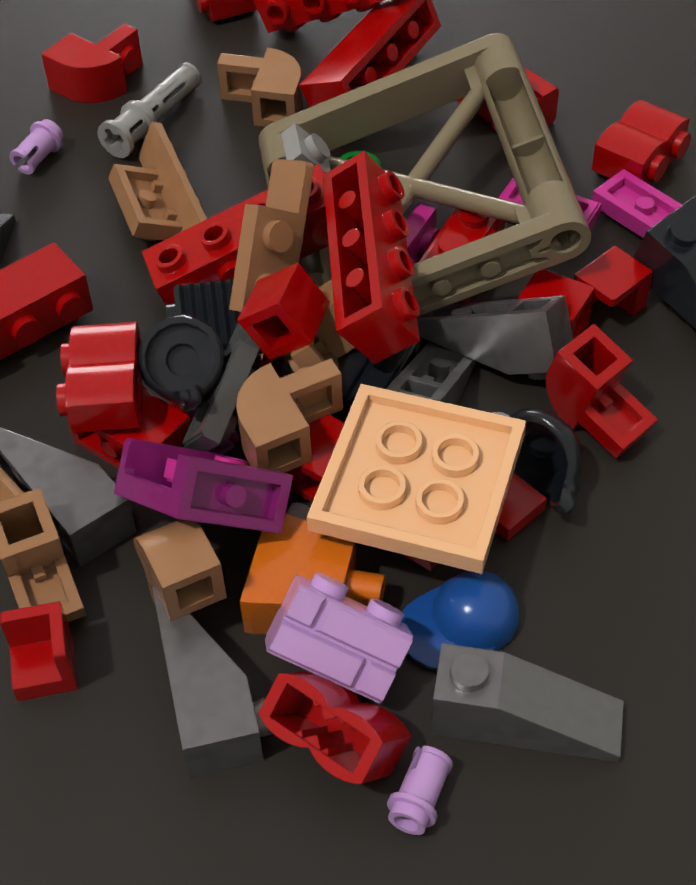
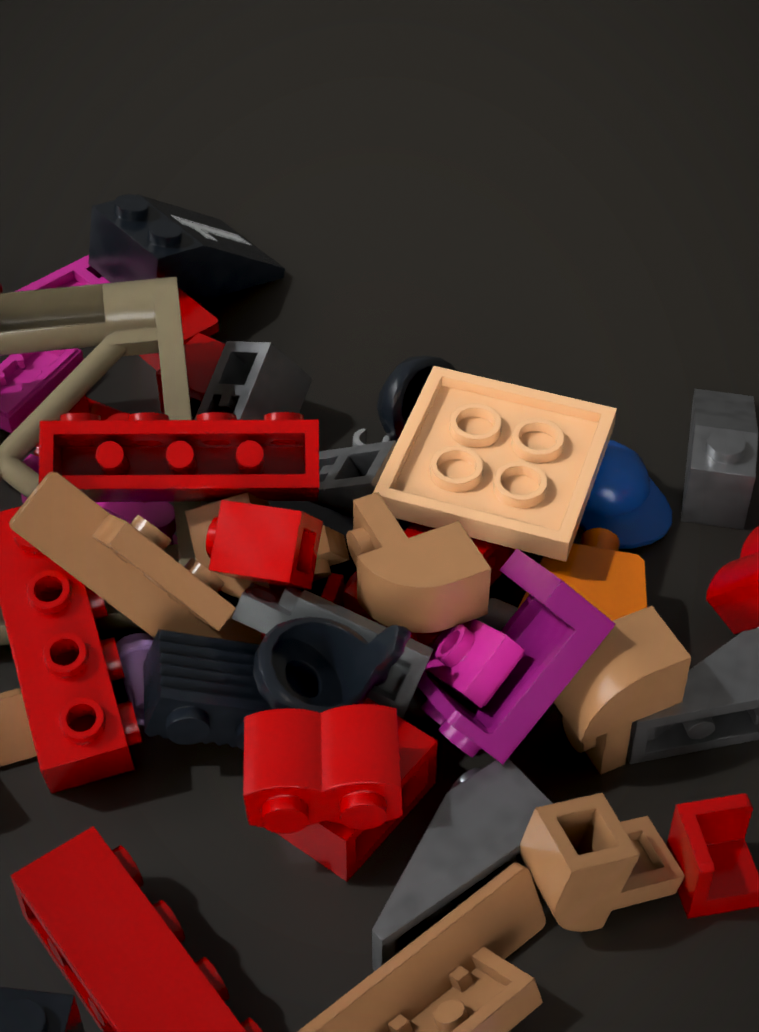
camera: 90 degrees left, 5 degrees down
lavender brick [265,572,413,703] -> none
red brick [546,324,658,459] -> none

